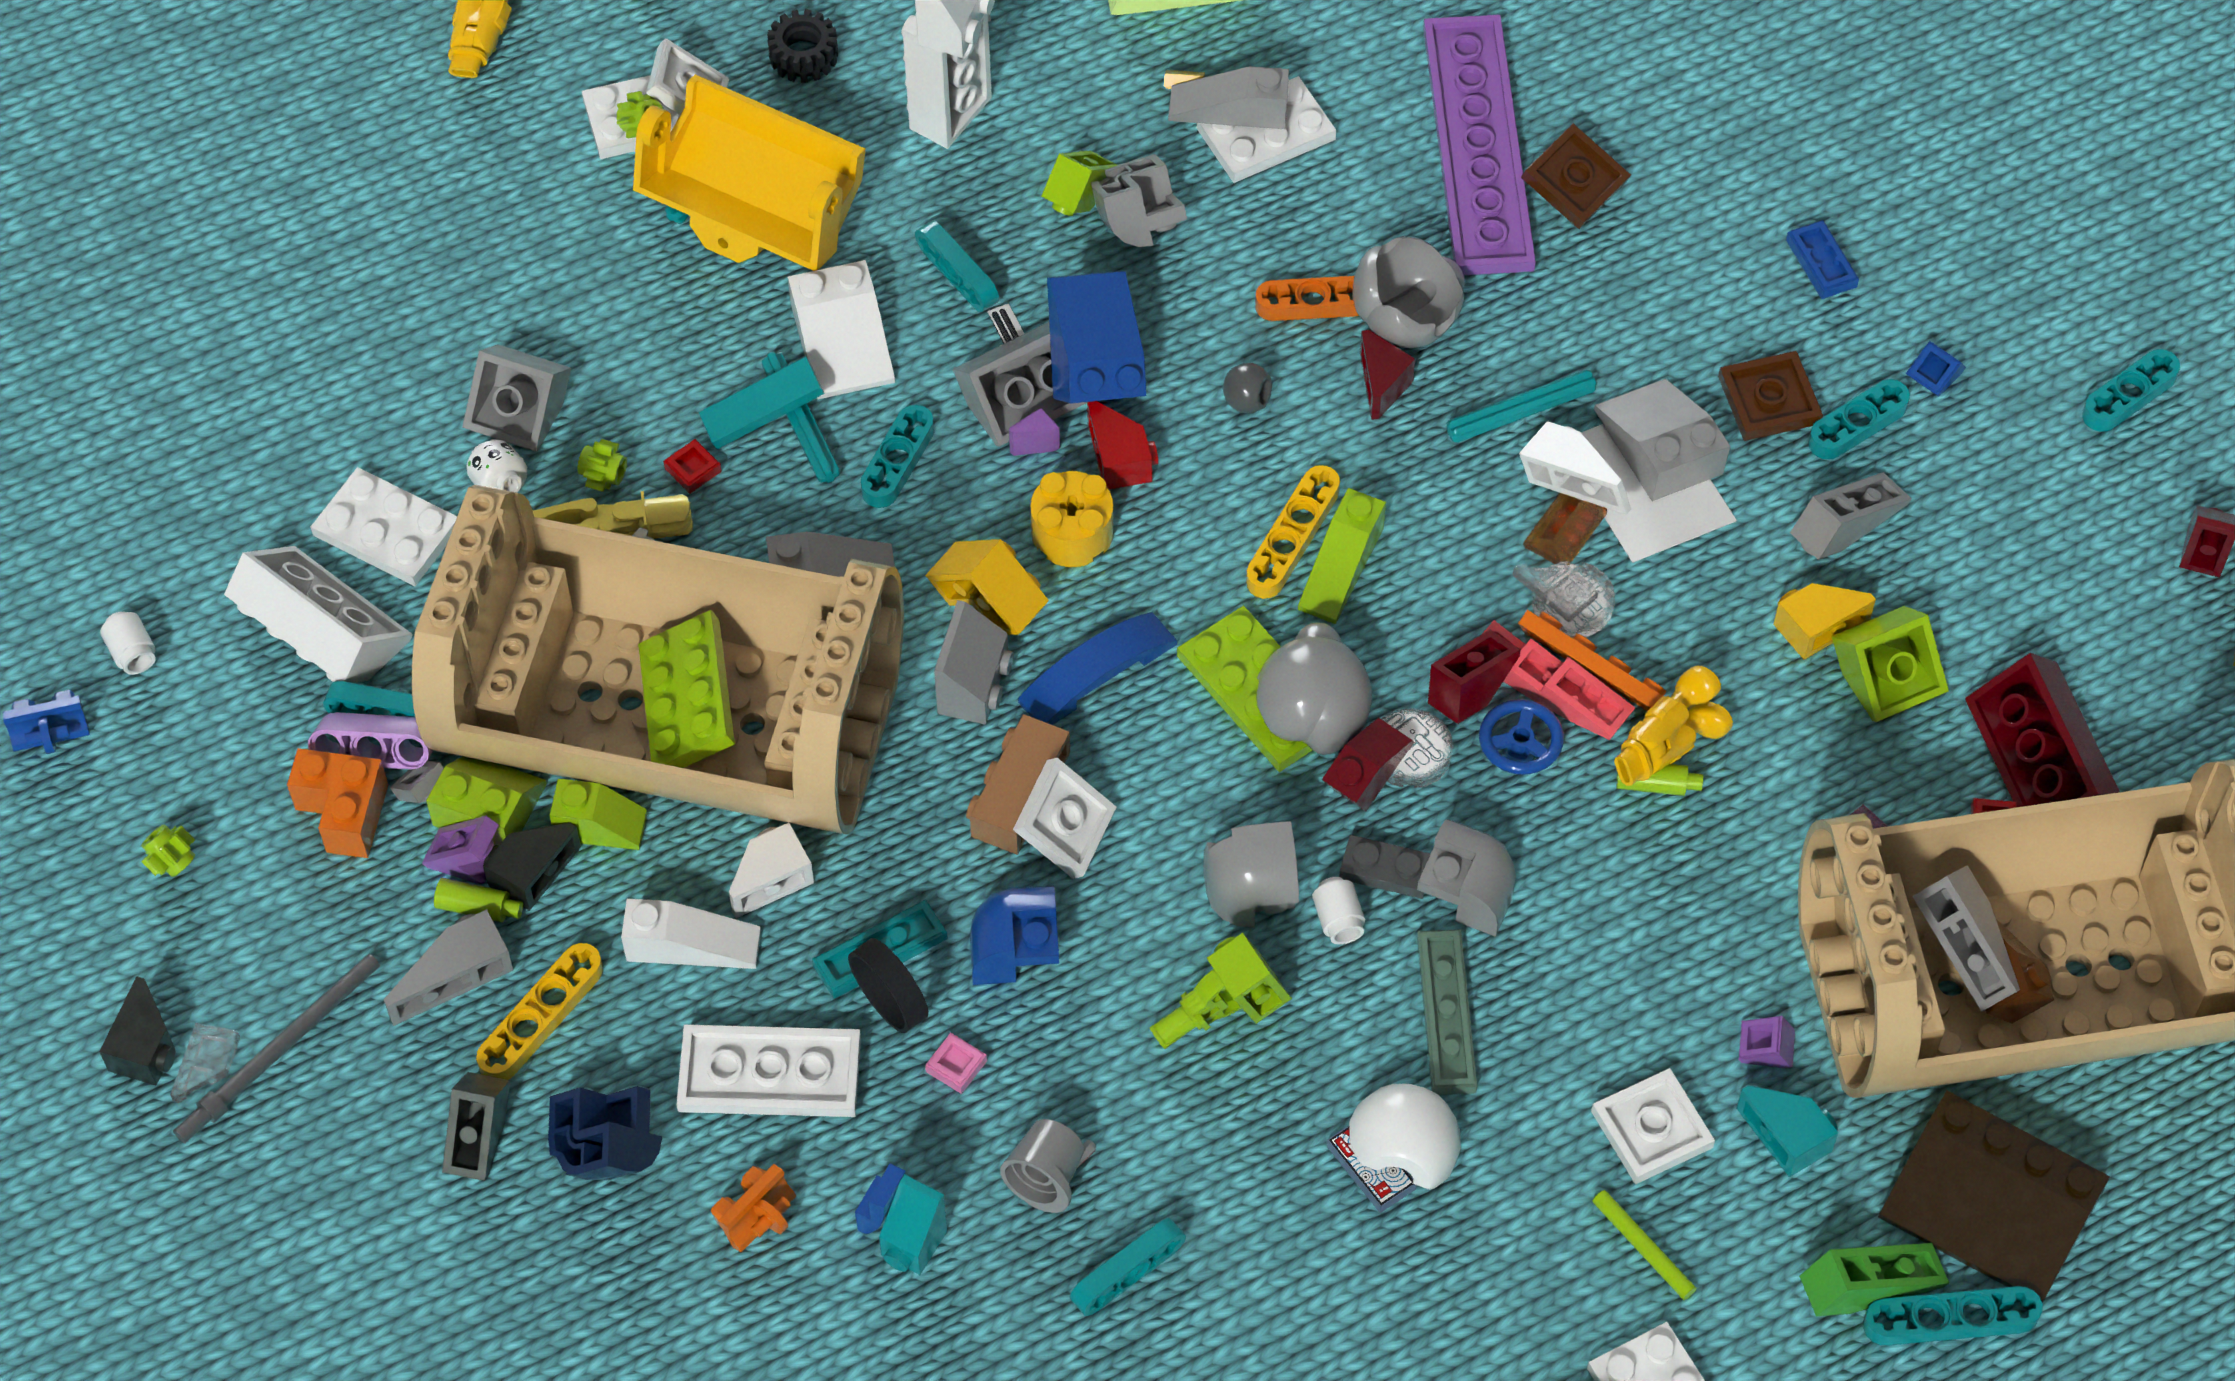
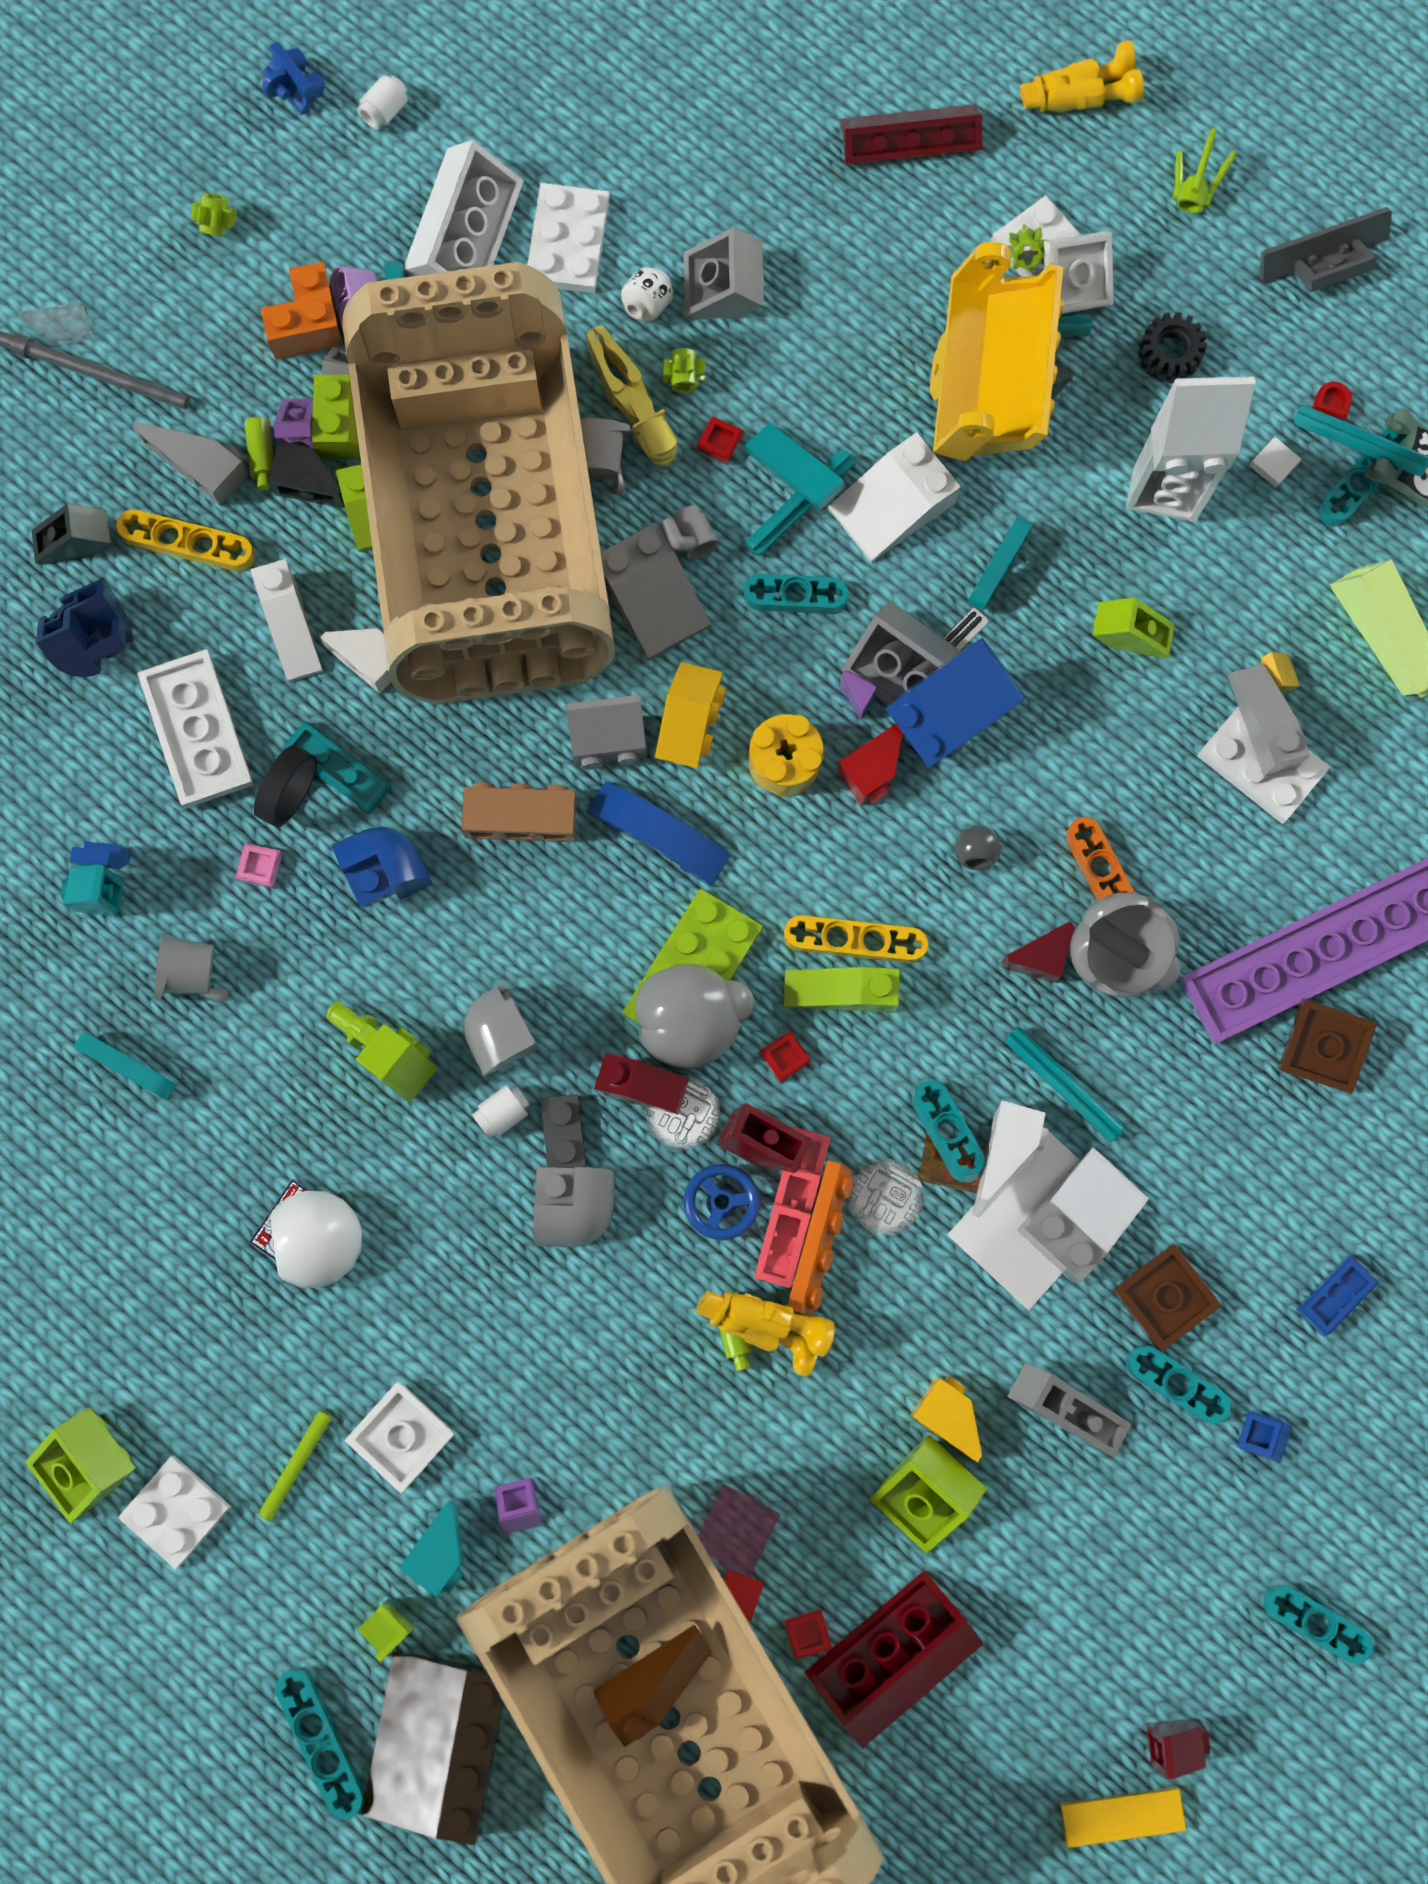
camera: 65 degrees right, 20 degrees up
pearl dark grey slope [99,976,176,1086] -> none
lime plate [638,610,735,768] -> none
orange hips [711,1164,796,1252] -> none
white plate [1013,758,1117,879] -> none
light grey brick [1091,154,1187,247] -> none
sand green tile [1417,929,1477,1095] -> none
clear tile [1513,564,1599,622] -> none
bright green slope [1799,1243,1949,1317] -> none
light grey slope [1912,865,2020,1012] -> none
none -> lime panel [357,1599,415,1662]
none -> light grey piece [660,505,719,560]
none -> red tile [759,1030,811,1083]
none -> dark red panel [839,104,983,165]
none -> teal beam [913,1080,985,1183]

